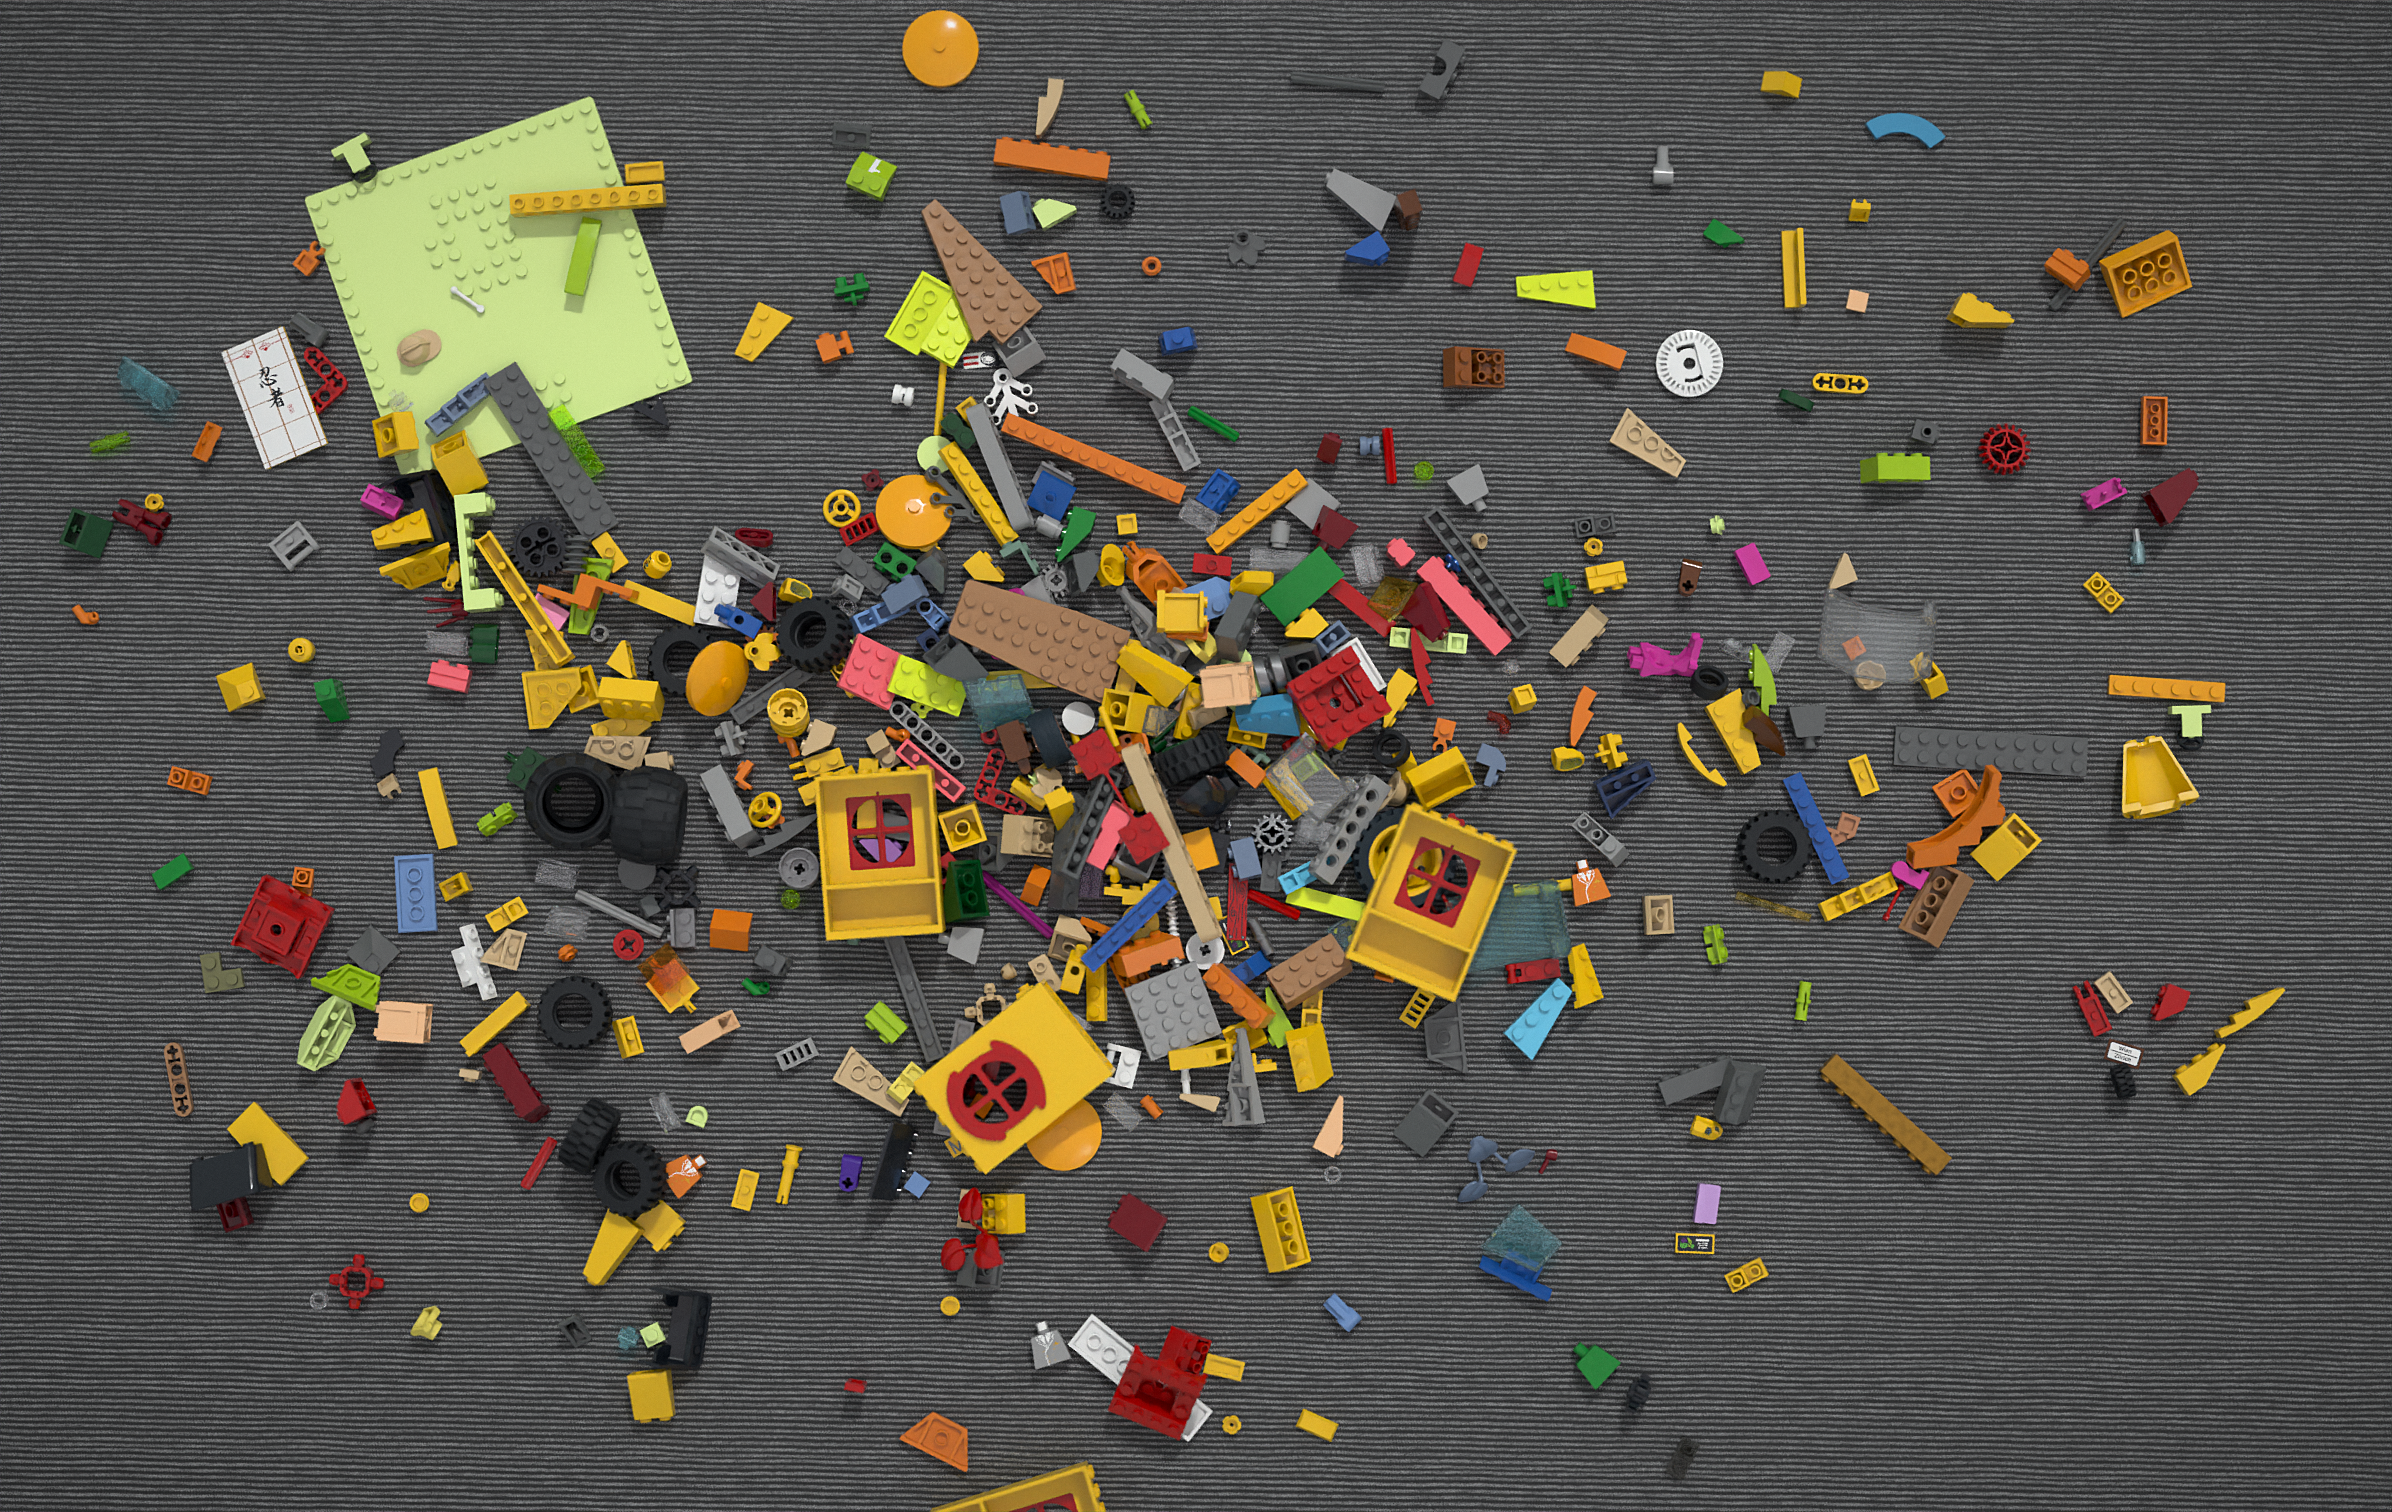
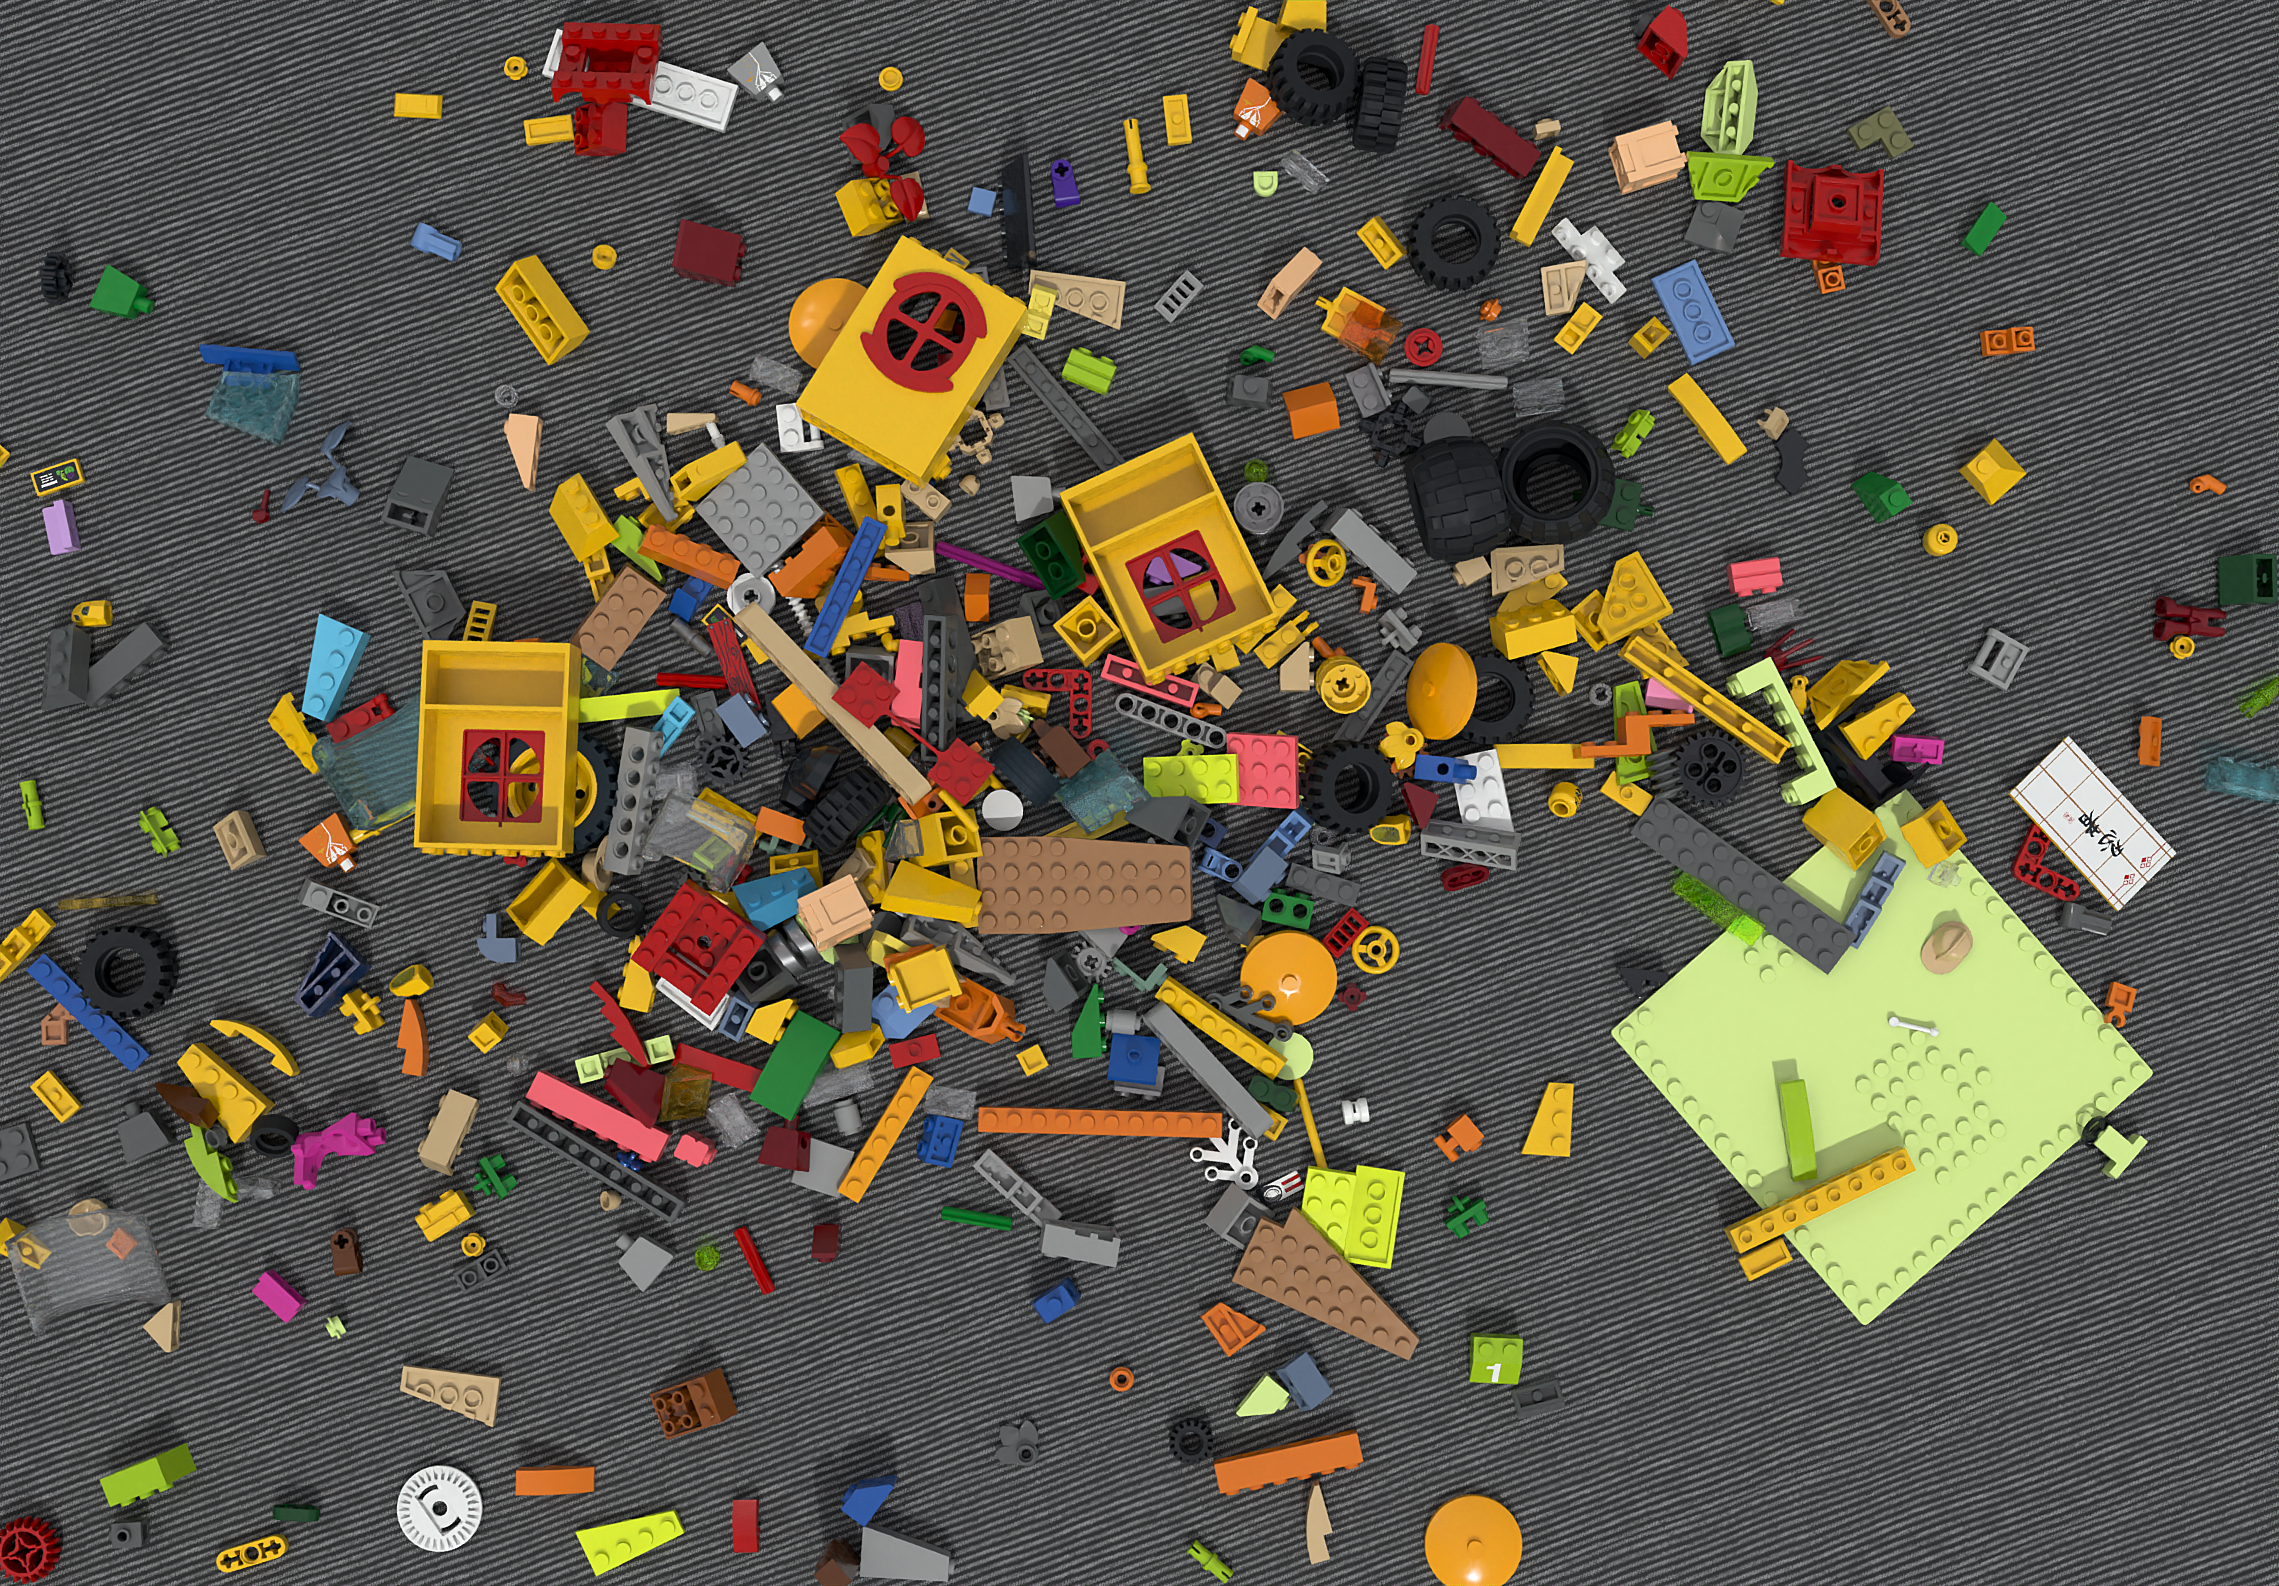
camera: 155 degrees right, 0 degrees up
yellow piece [1096,544,1125,587] -> none
sand blue wheel [1359,436,1380,456] -> none
orange plate [1432,718,1456,753] -> none

